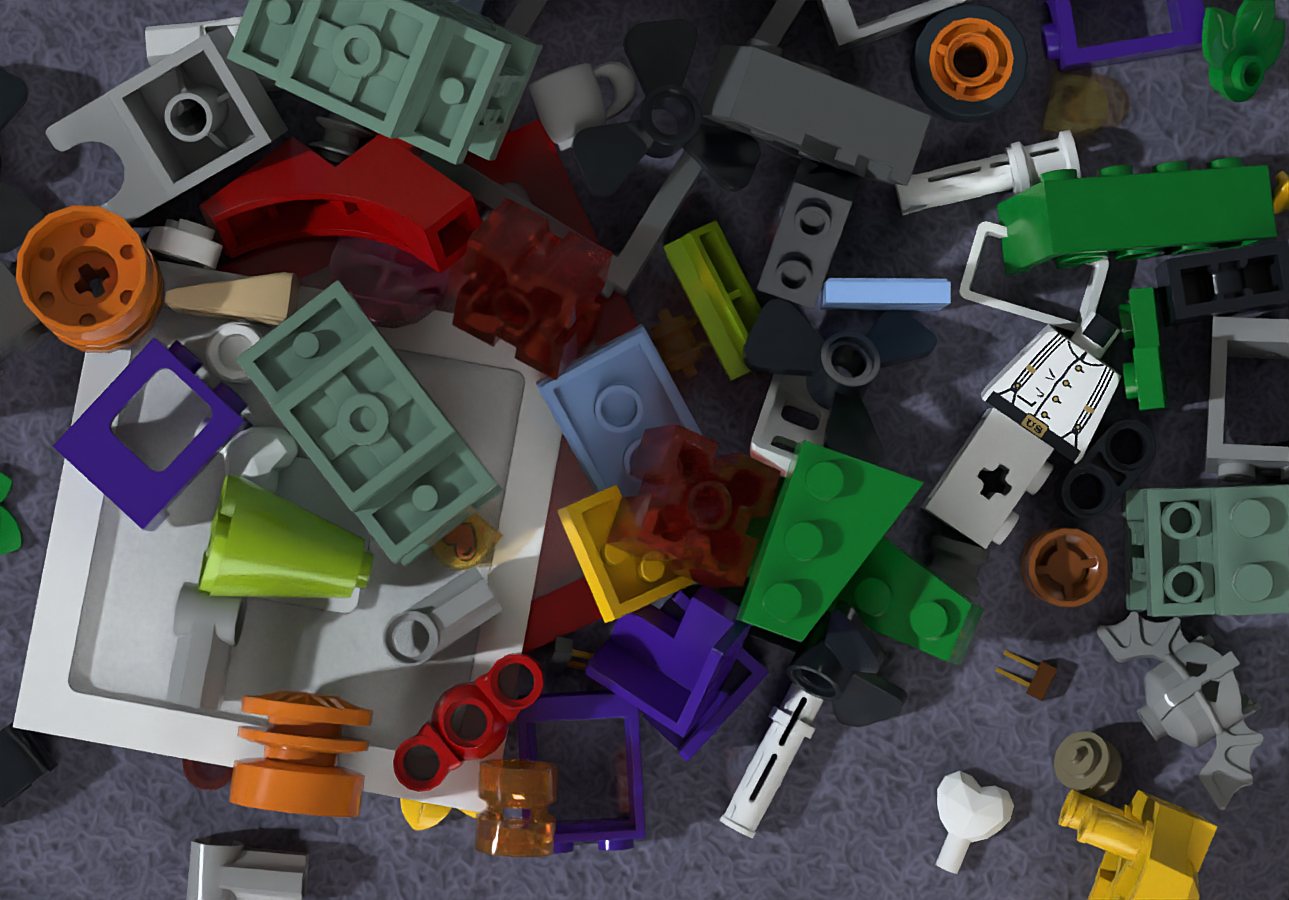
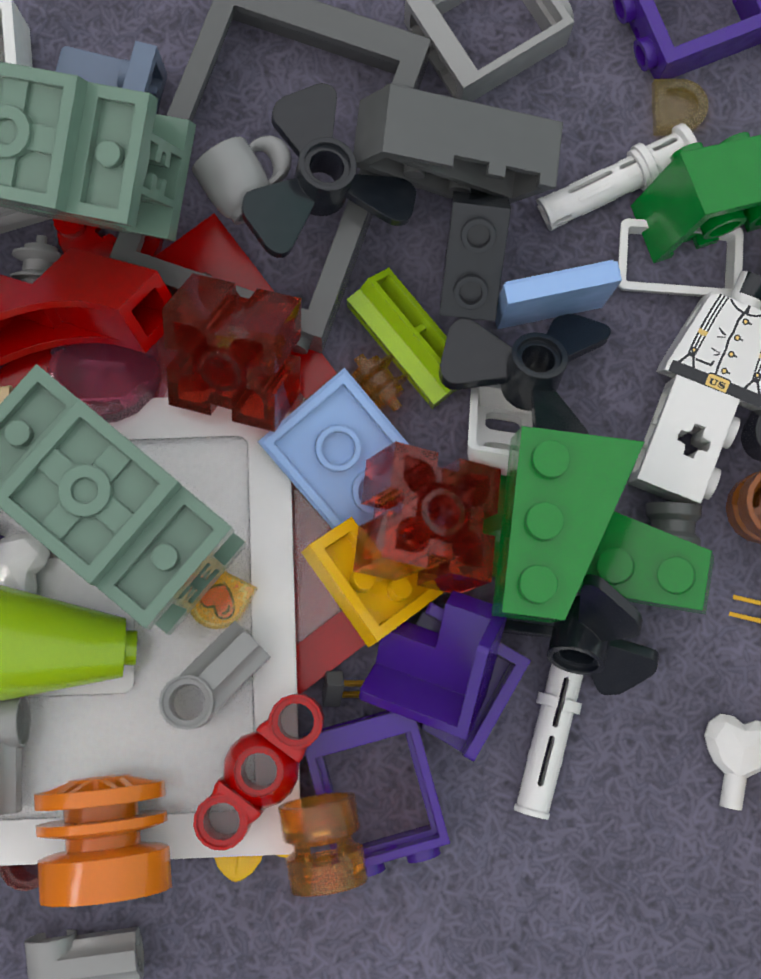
camera: 15 degrees left, 5 degrees down
wheel [910,3,1028,123] -> none

